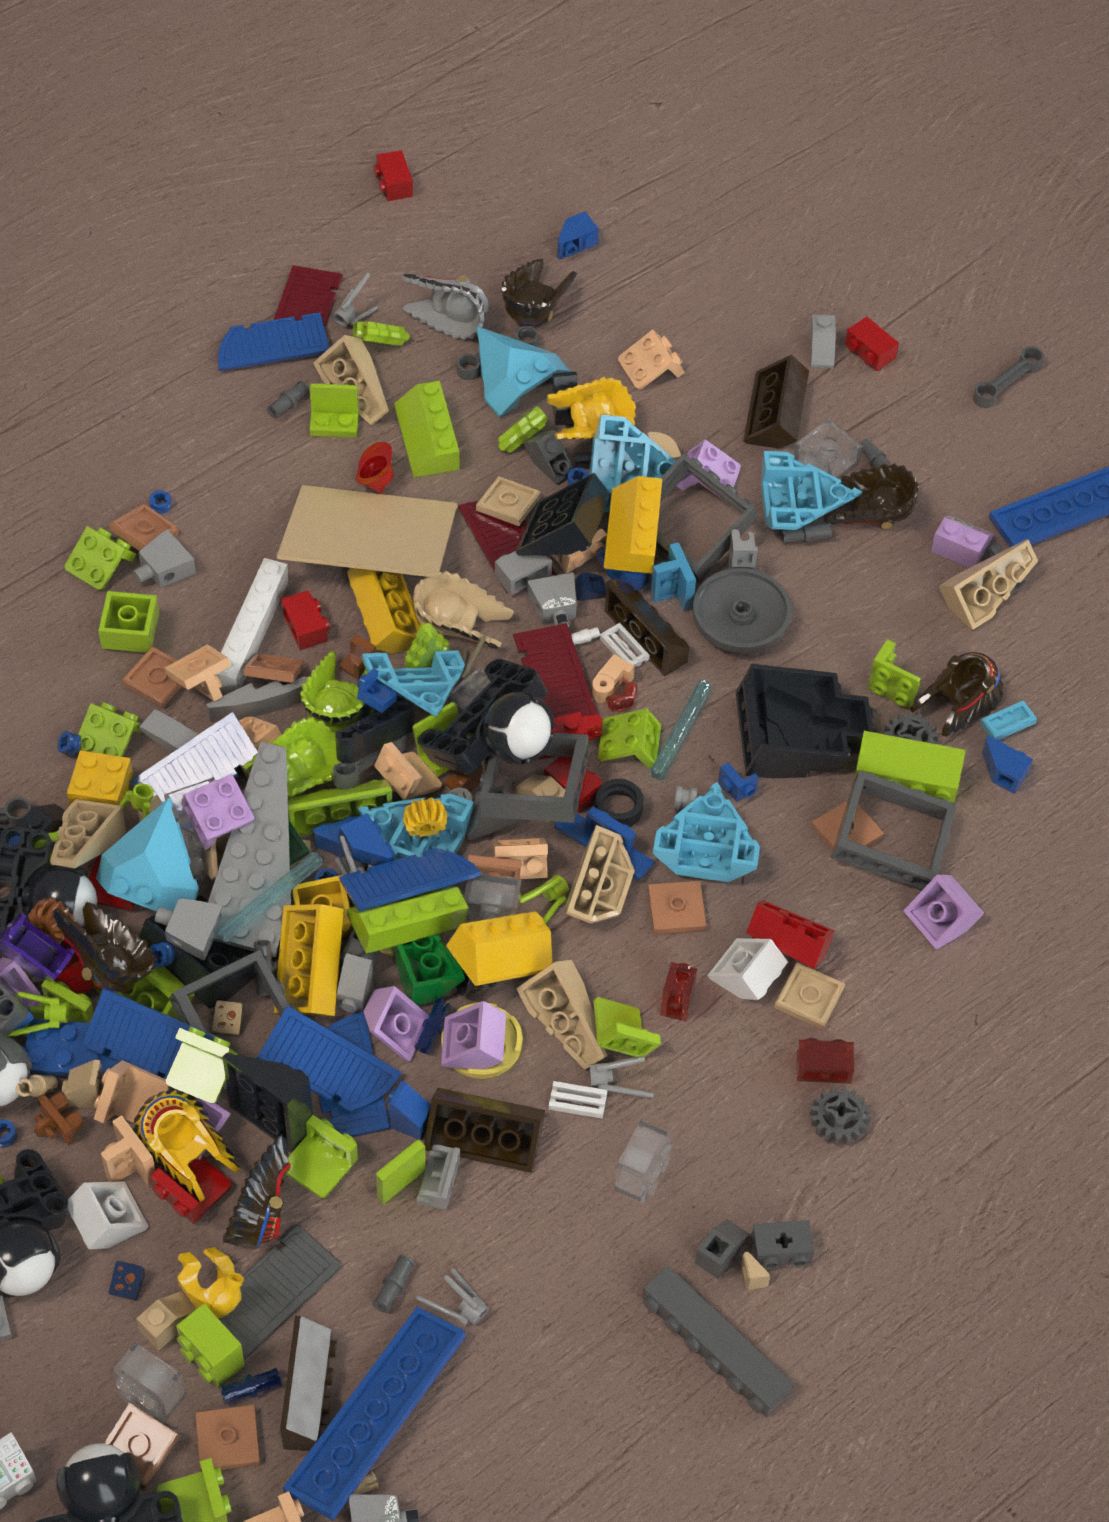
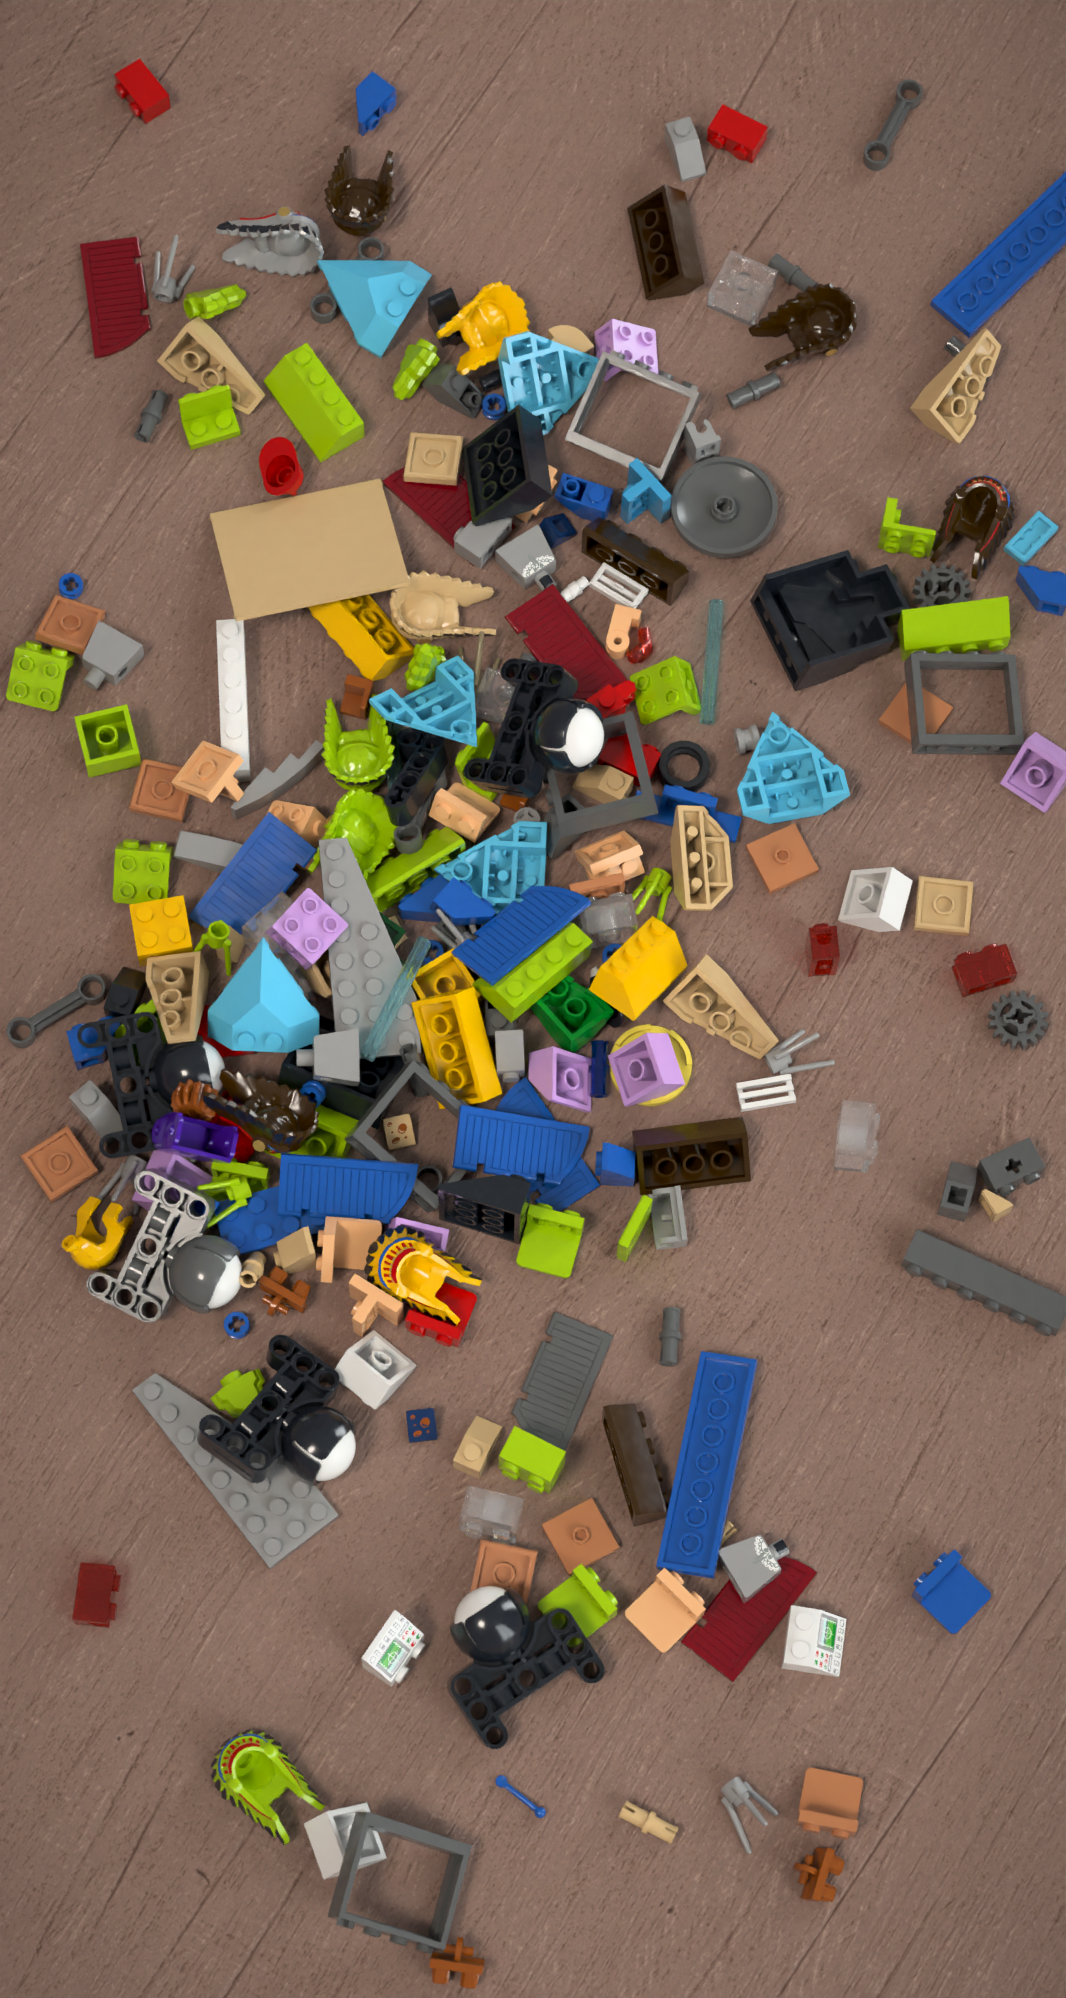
camera: 20 degrees left, 15 degrees up
blue bush [57,731,81,756] -> none
bracket [166,1027,238,1104] -> none
yellow piece [177,1247,244,1318] -> none
blue piece [218,312,329,371] -> none
clear blue pin [220,1368,282,1404] -> none
piece [223,1135,291,1247] -> none
nougat plate [244,653,304,683] -> none
red brick [281,590,330,651] -> none
blue bracket [357,668,398,713] -> none
yellow gear [403,797,448,838] -> none
light grey plant [416,1268,489,1326] -> none
lime bracket [593,997,661,1057] -> none
yellow slope [604,476,662,574] -> none
light nougat bracket [618,329,685,390] -> none
blue bracket [718,762,759,802] -> none
red wedge [746,900,835,969] -> none
medium azure wedge [761,451,862,530] -> none
lavender slope [931,516,994,568] -> none

